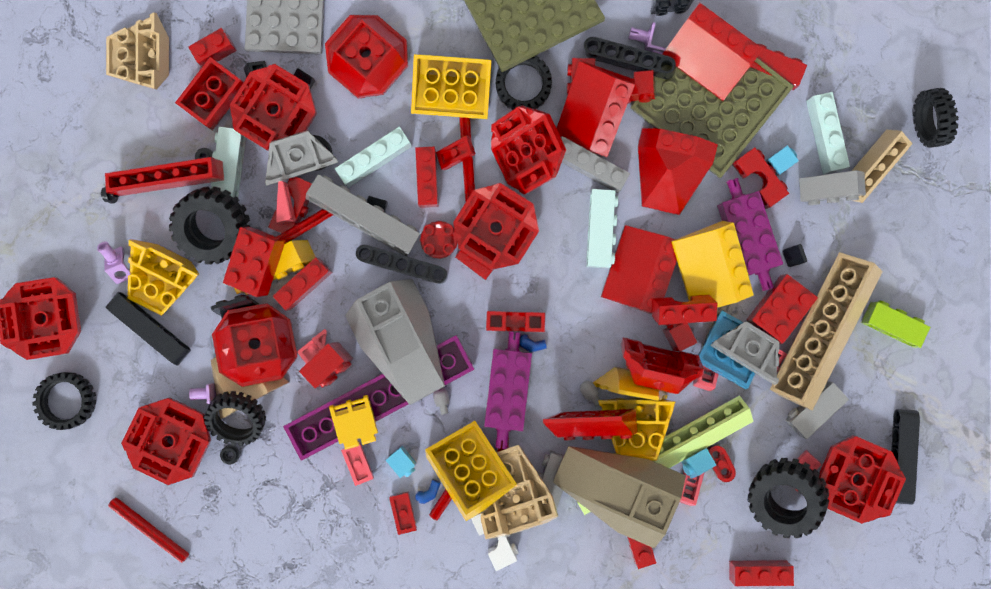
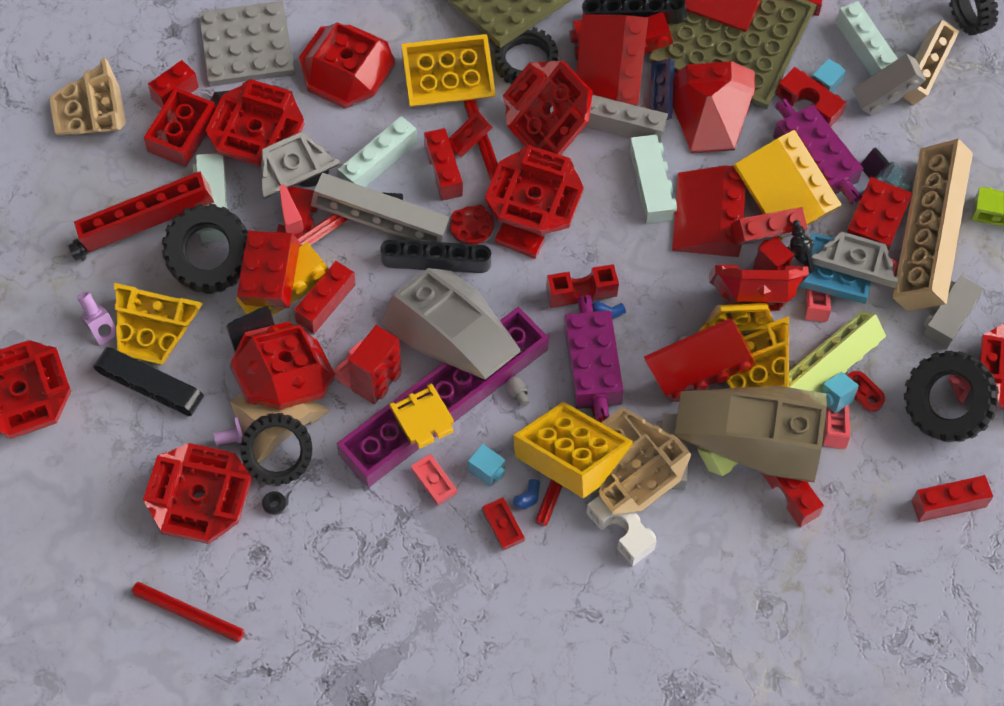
camera: 20 degrees left, 25 degrees down
black tyre [32,372,96,430] -> none
none -> dark blue plate [649,58,674,120]
none -> black piece [787,220,814,274]
none -> clear light blue hair [881,161,912,192]

